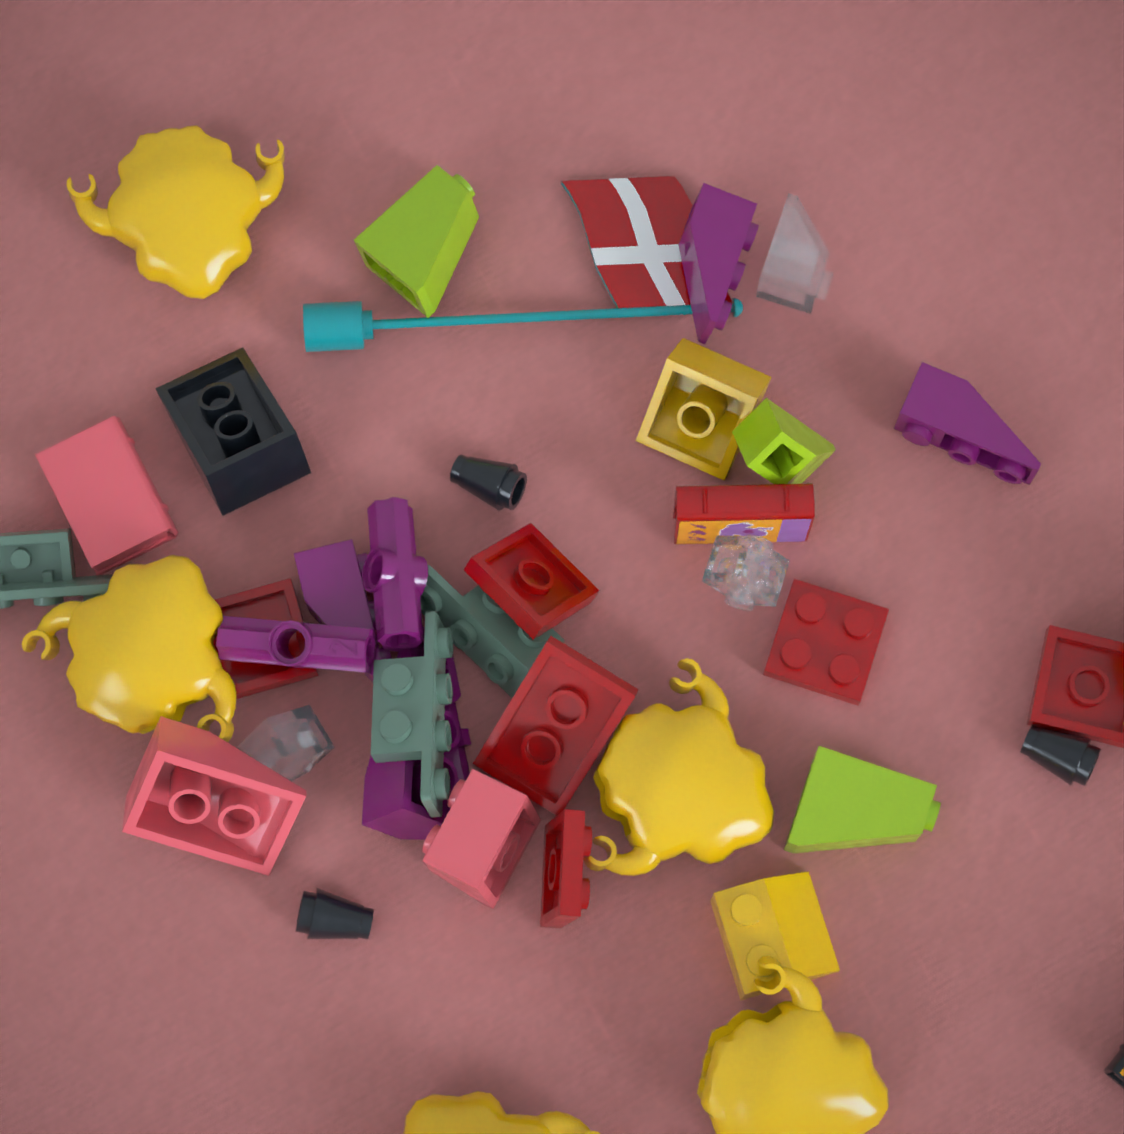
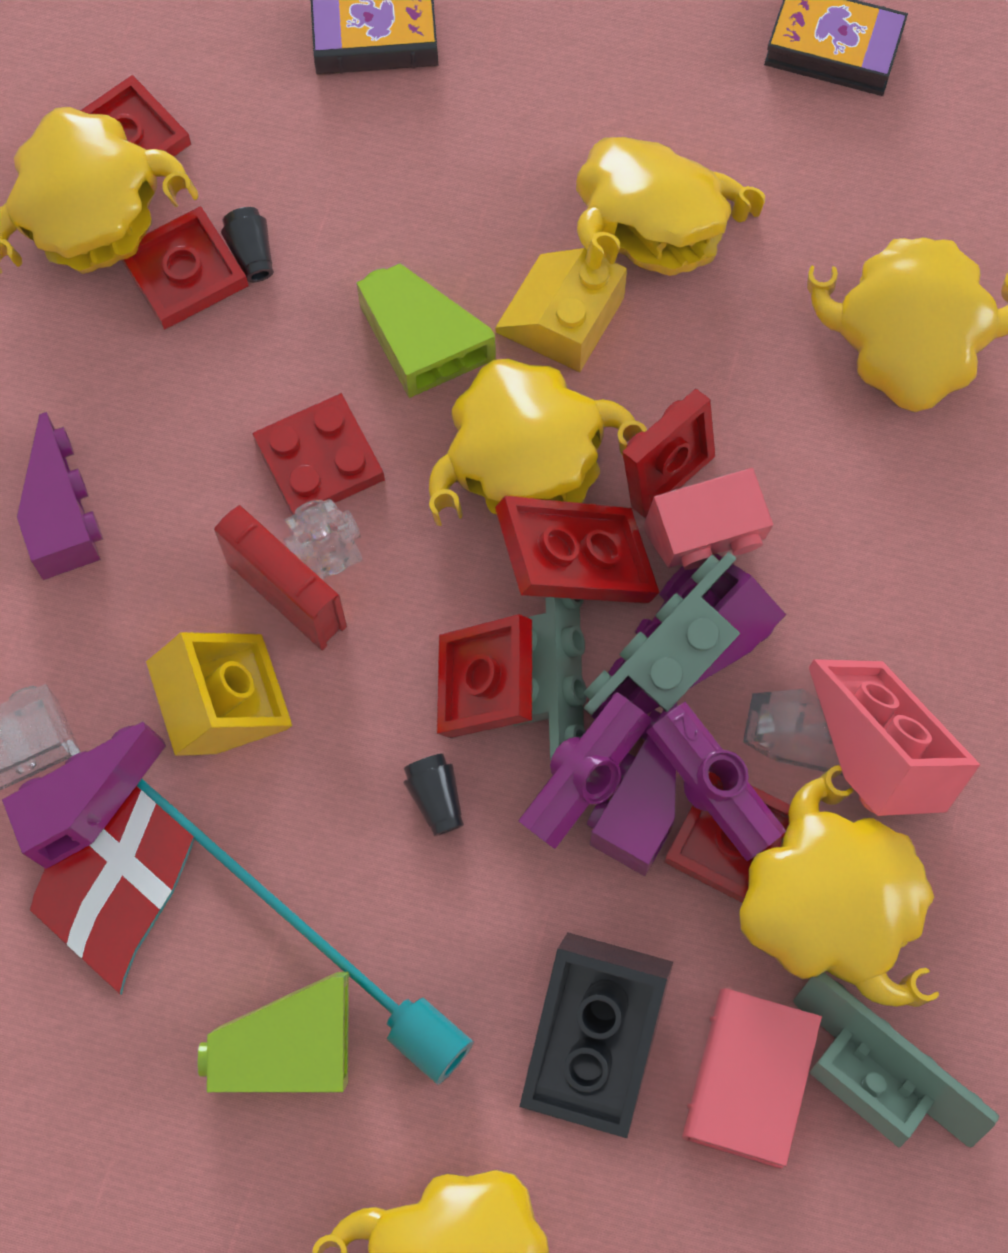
camera: 135 degrees left, 5 degrees down
black cone [295,888,374,939] -> none
lime slope [732,398,836,484] -> none

